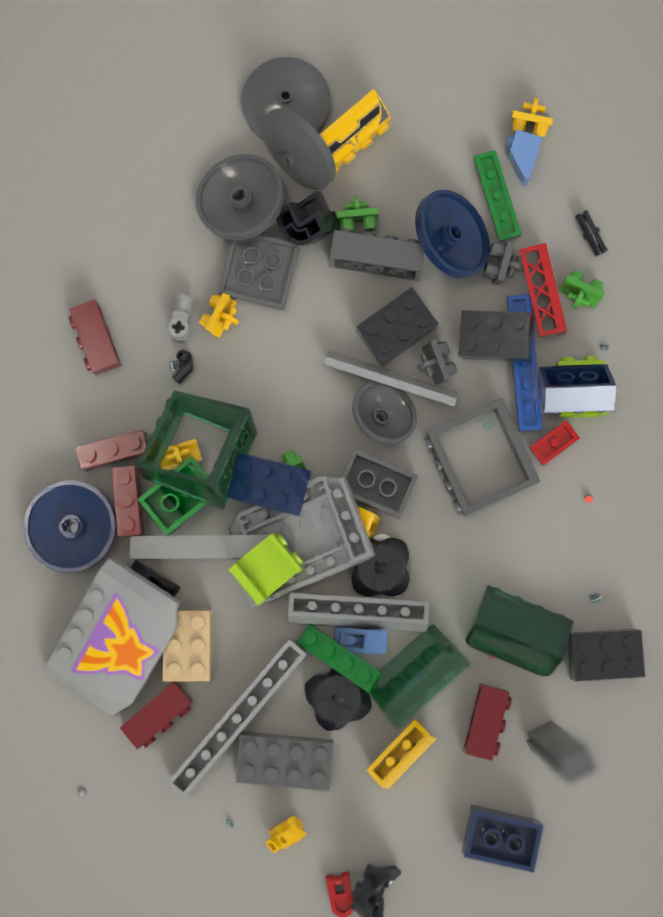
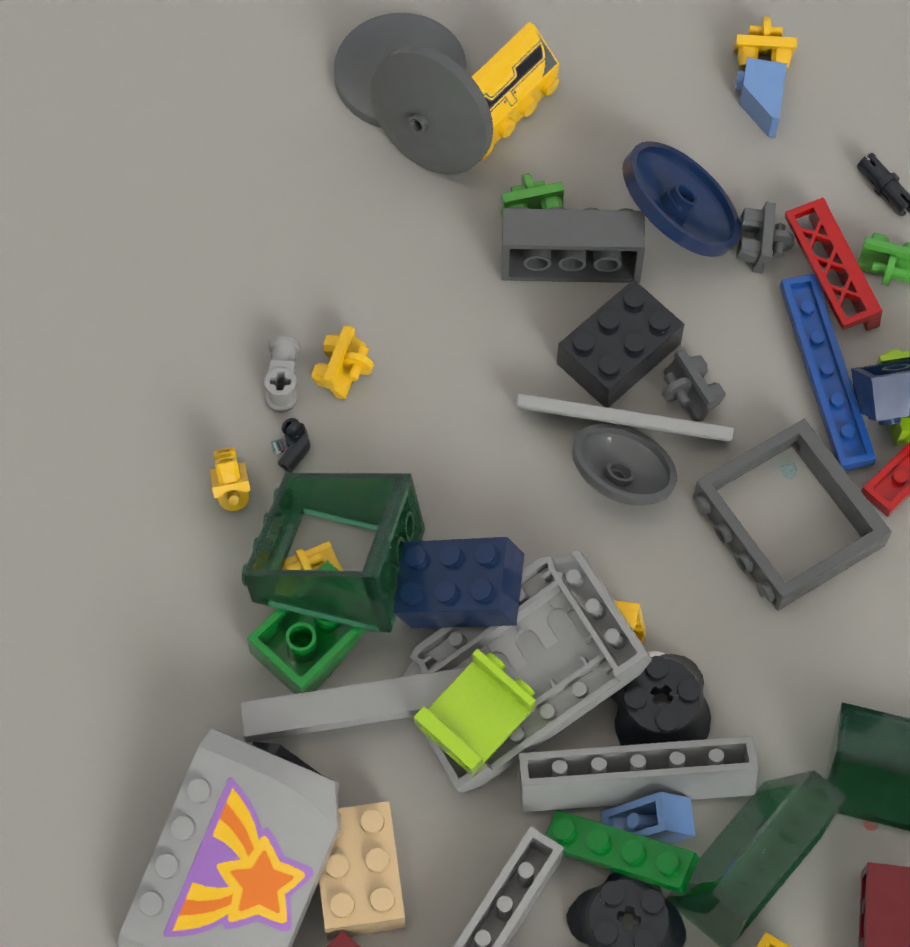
camera: 10 degrees left, 20 degrees down
dark blue dish [23,480,117,573] -> none
dark red brick [68,299,122,375] -> none
brick [75,430,152,471] -> none
brick [111,466,145,538] -> none
dark grey dish [196,154,285,240] -> none
dark grey plate [218,234,301,311] -> none
black brick [276,191,338,246] -> none
dark grey brick [342,448,418,519] -> none
black brick [458,310,534,362] -> none
green plate [473,150,521,243] -> none
none -> yellow hips [210,447,251,511]

